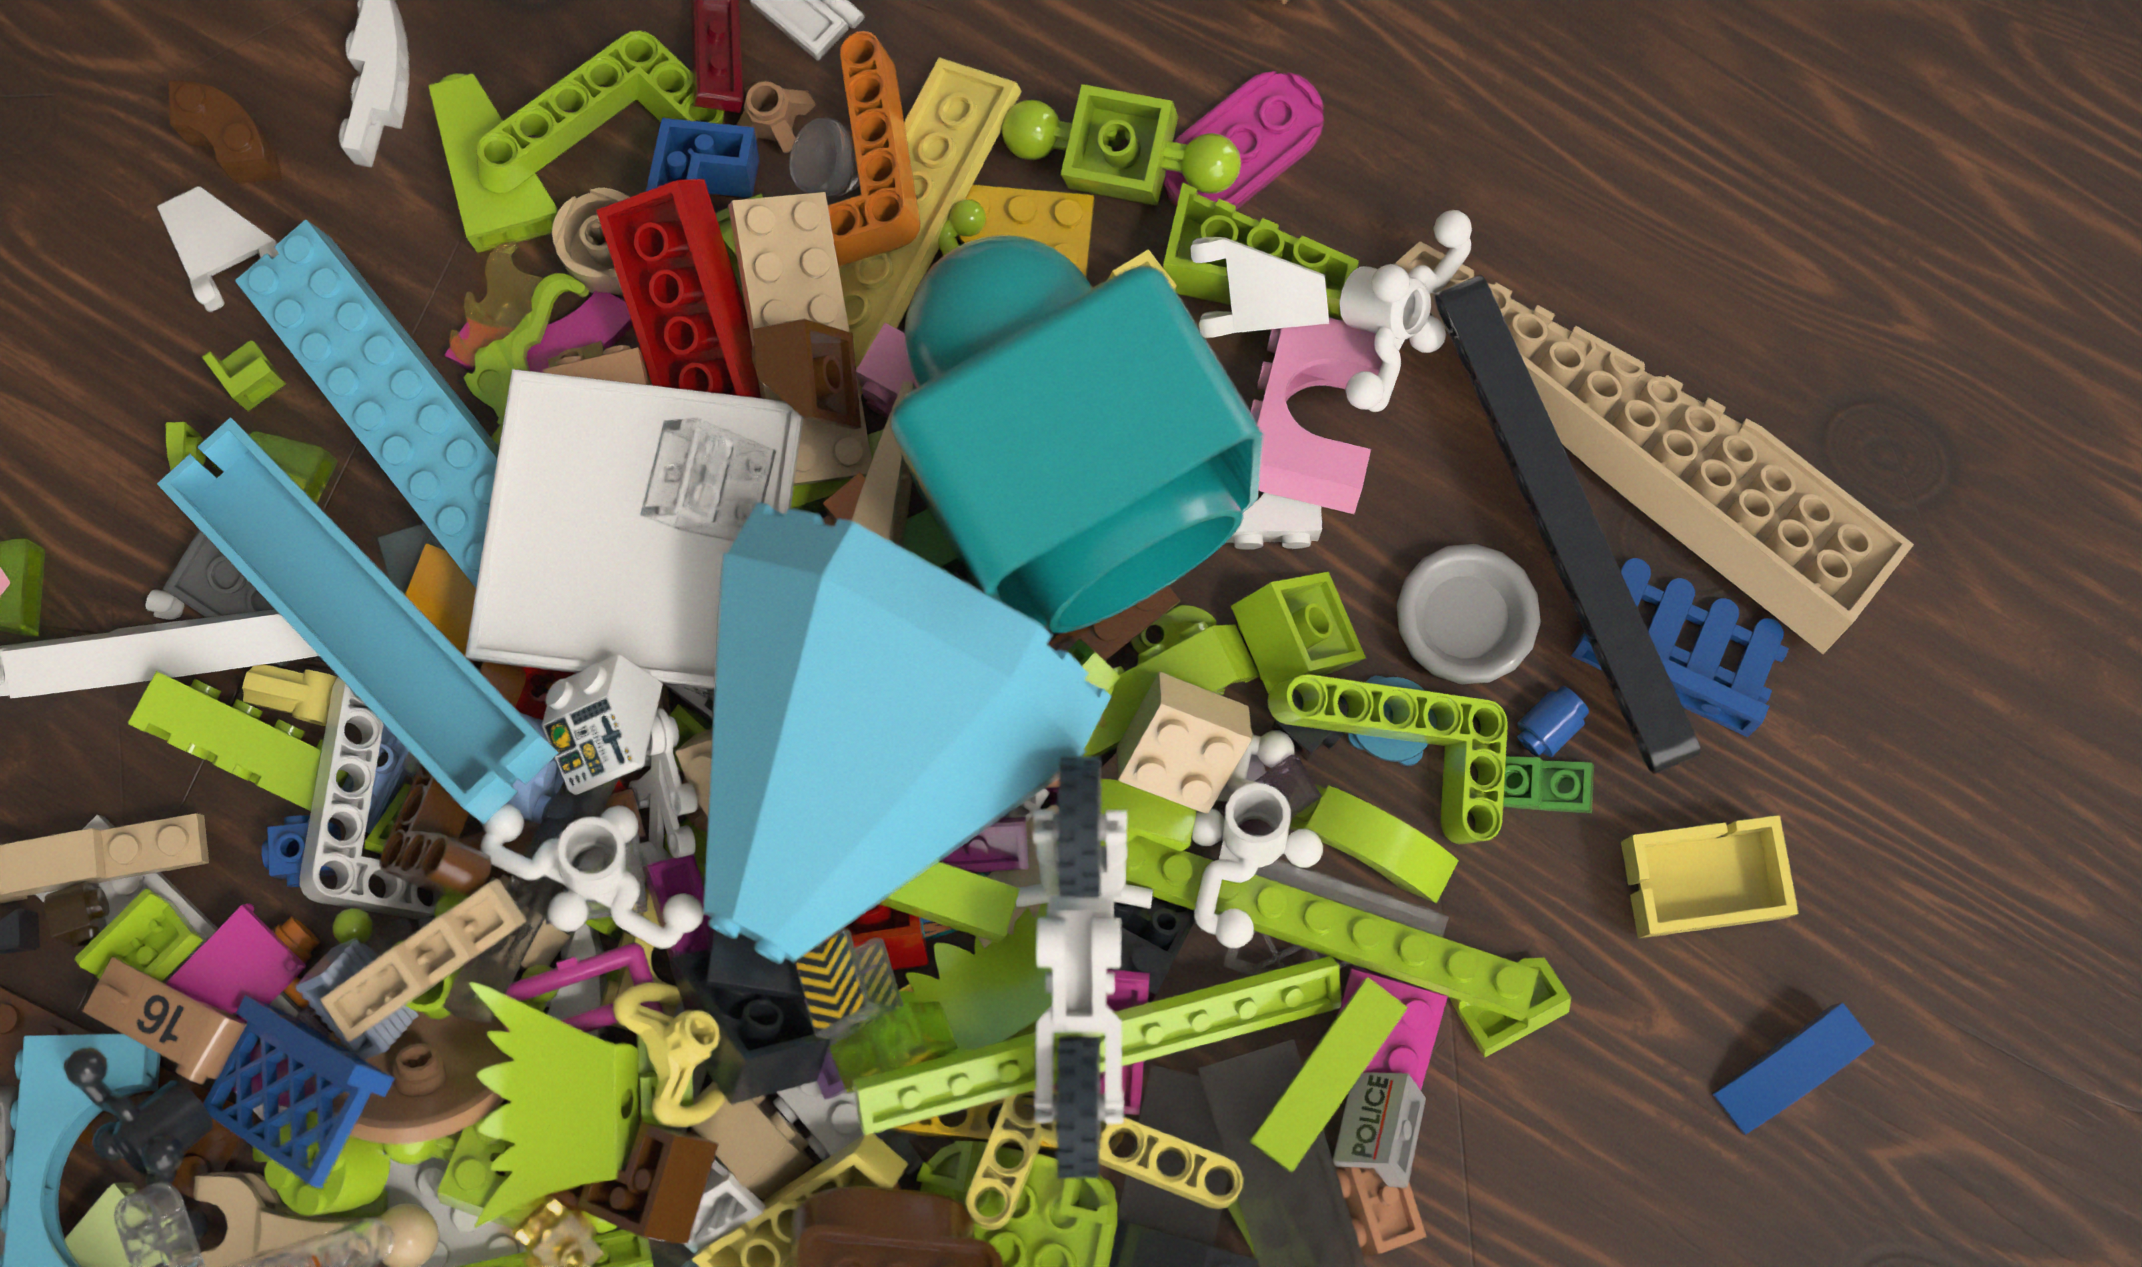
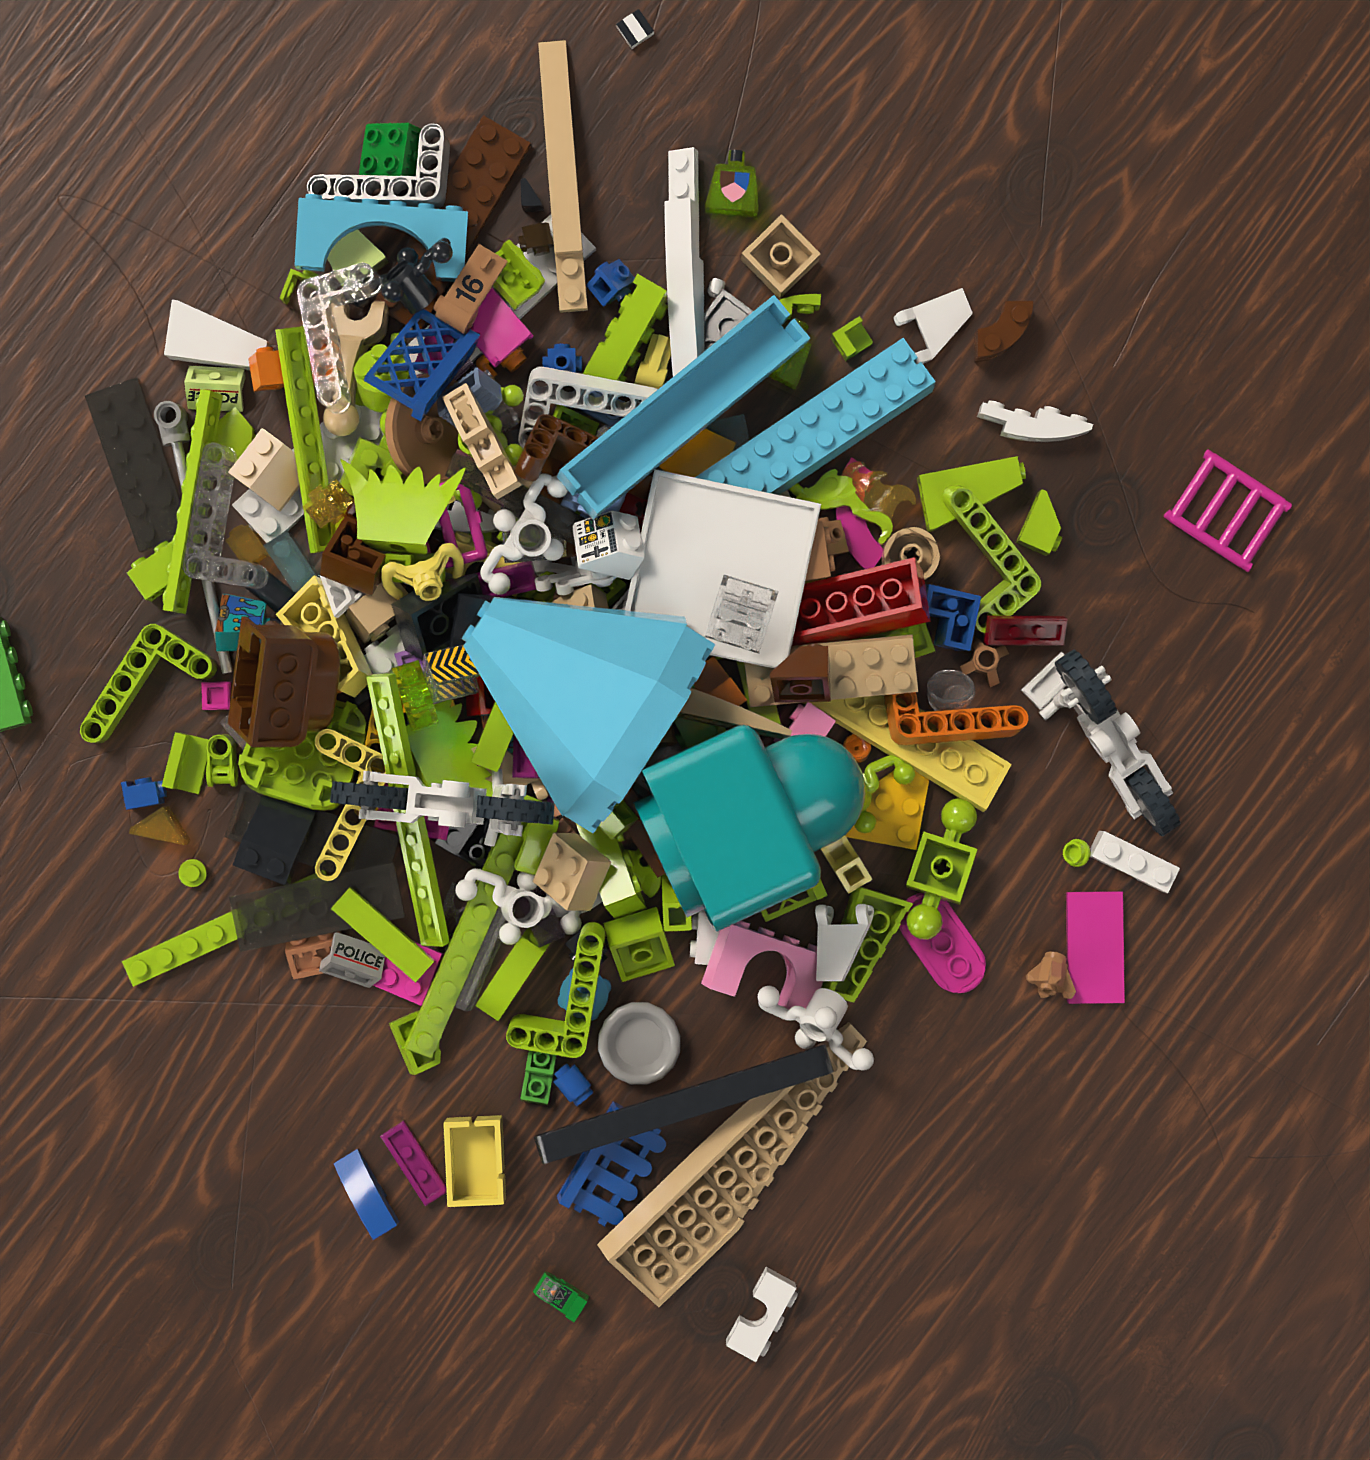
camera: 95 degrees right, 10 degrees up
none -> magenta tile [380,1120,447,1206]
none -> leg [533,1271,589,1322]
none -> blue brick [586,259,635,307]
none -> lime slope [662,874,692,931]
none -> white arch [726,1267,798,1362]
none -> tan brick [741,214,821,299]
none -> lime slope [1016,489,1062,556]

